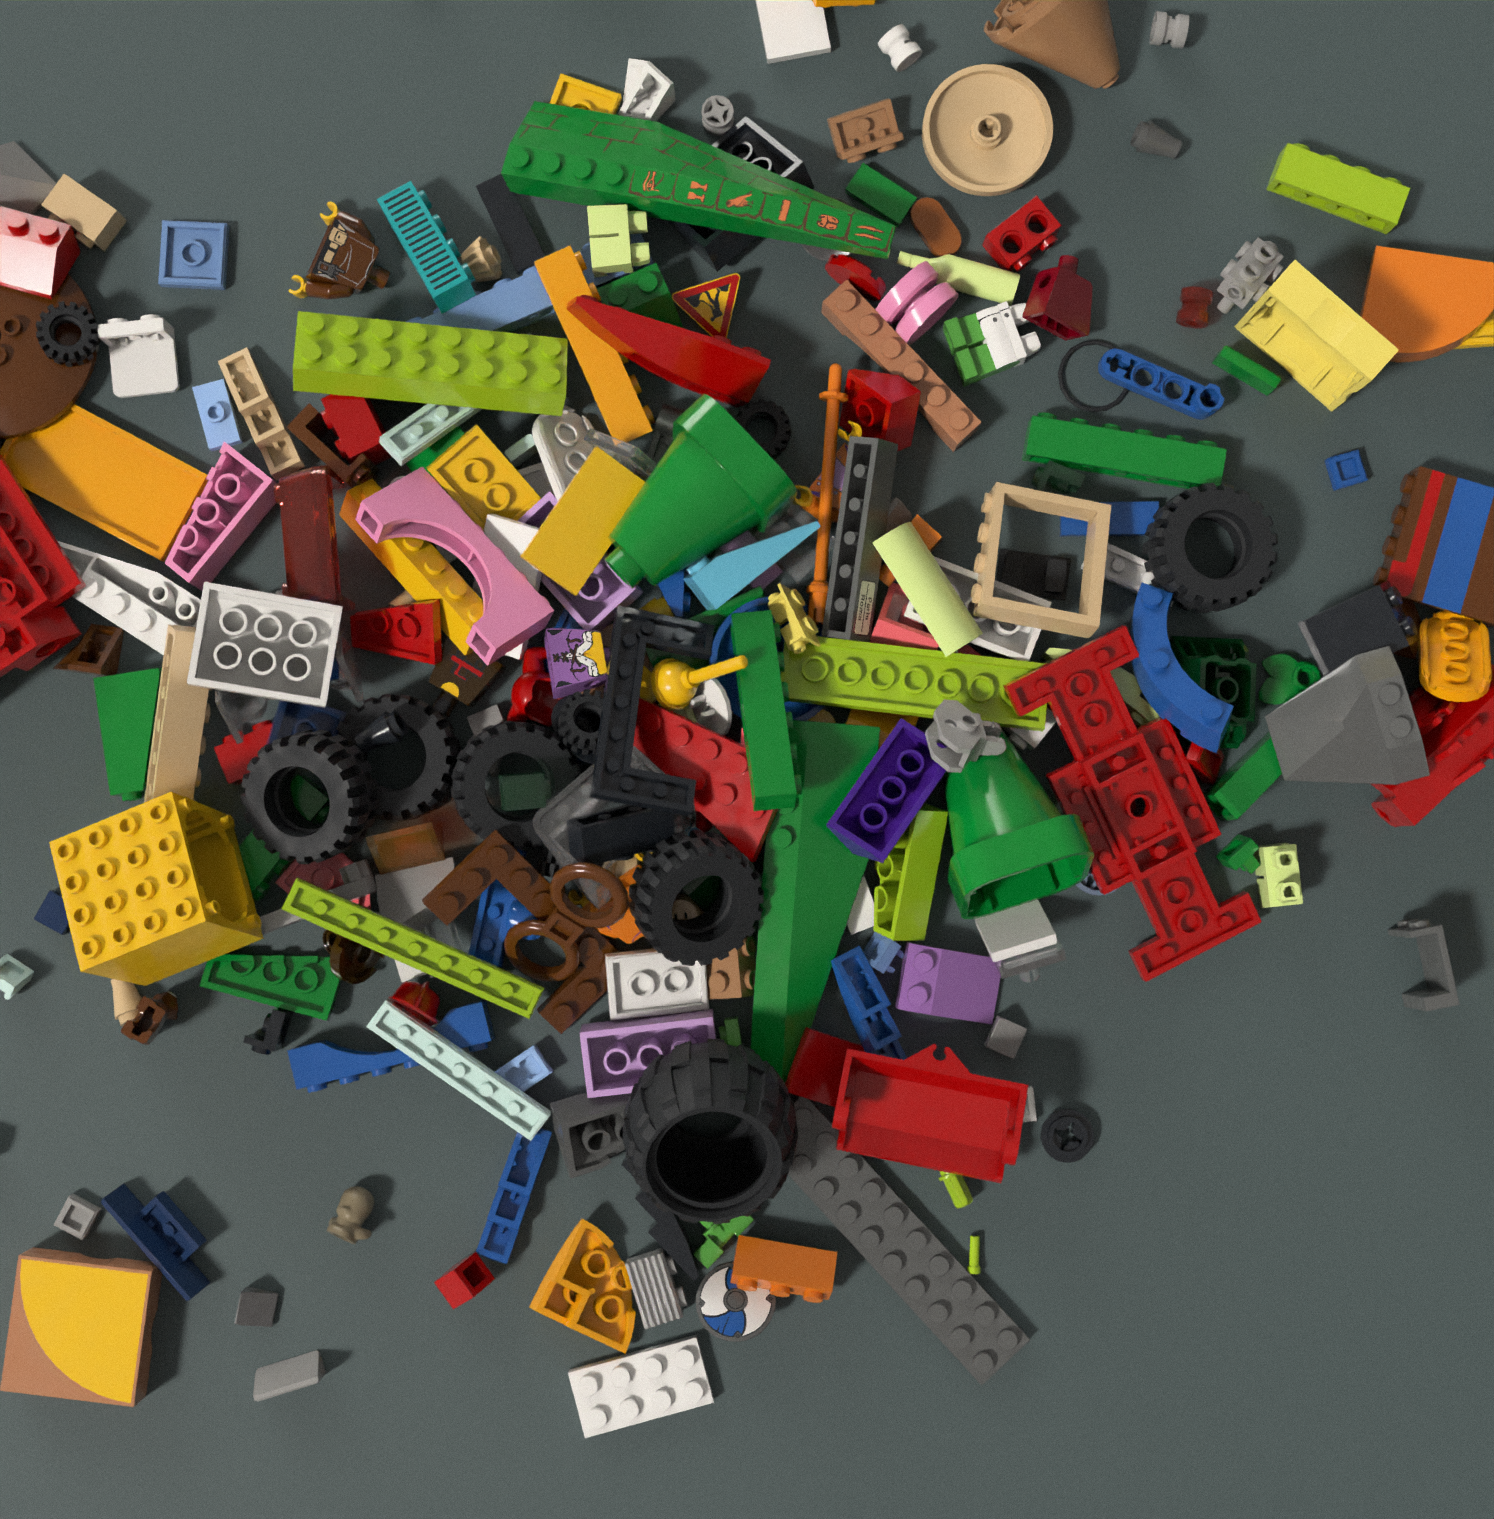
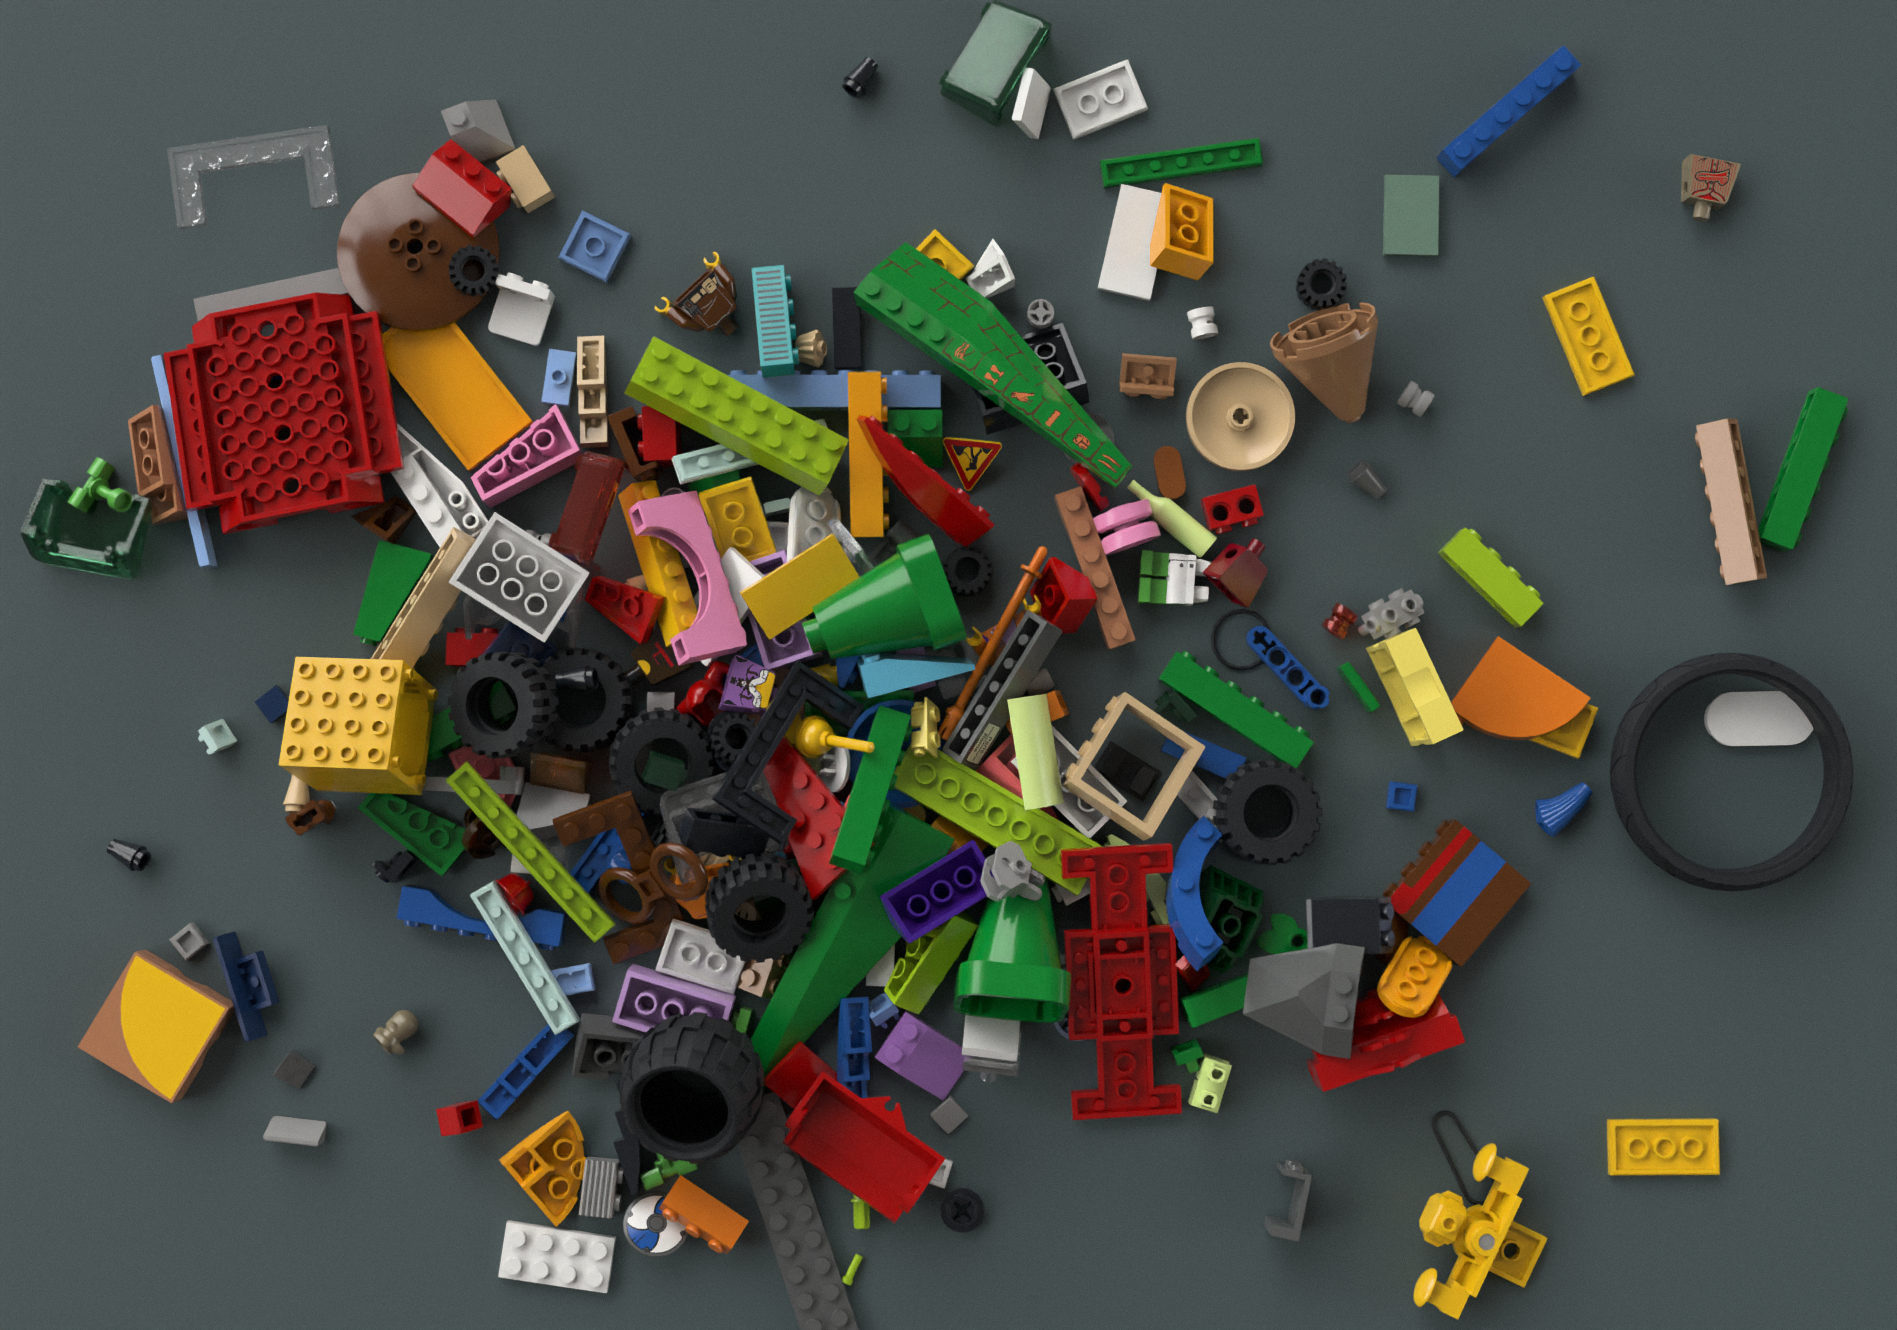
camera: 20 degrees right, 0 degrees up
yellowish green hips [587,204,650,278] -> none
green tile [845,163,917,228] -> none

